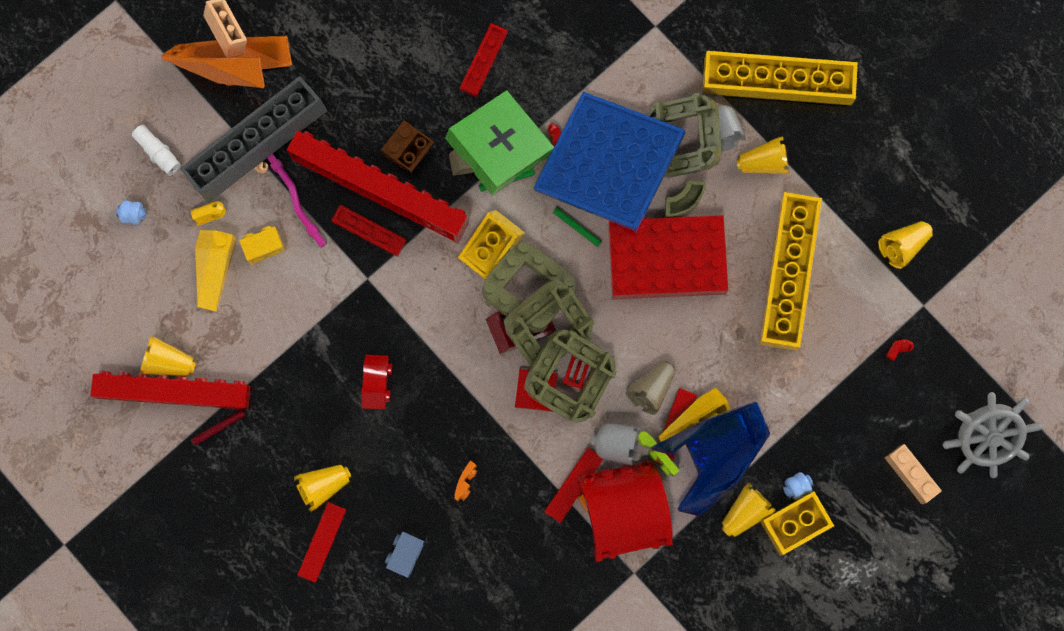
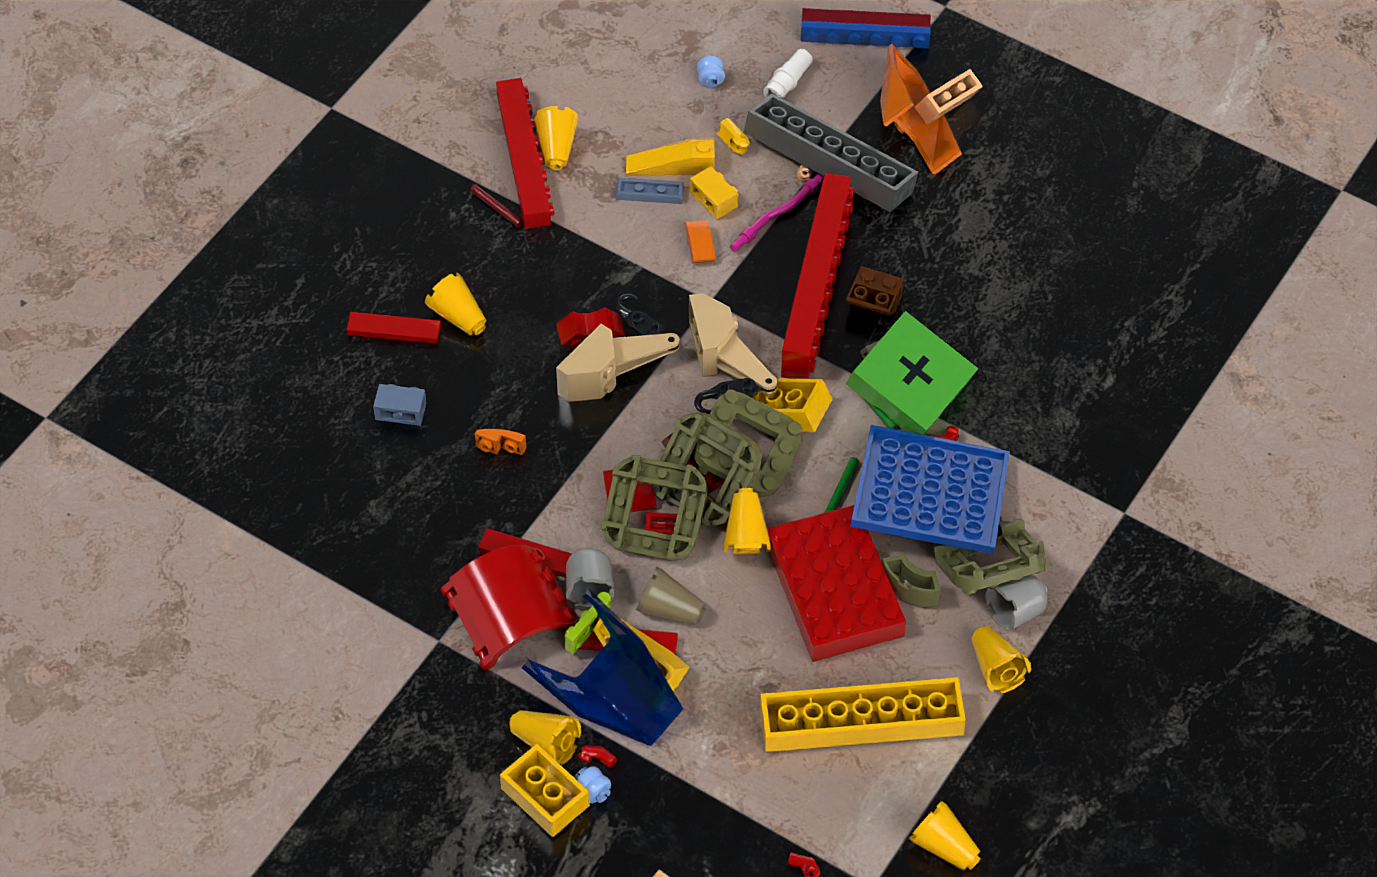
camera: 75 degrees right, 25 degrees down
red tile [331,205,407,257] -> none
red tile [460,23,508,97] -> none
yellow brick [702,51,858,105] -> none
none -> tan slope [556,294,679,402]
none -> red arm [578,745,617,768]
none -> sand blue tile [616,178,684,204]
none -> orange slope [685,220,716,263]
none -> tan slope [689,293,777,414]
none -> yellow cone [723,488,771,554]
none -> blue brick [801,8,931,48]

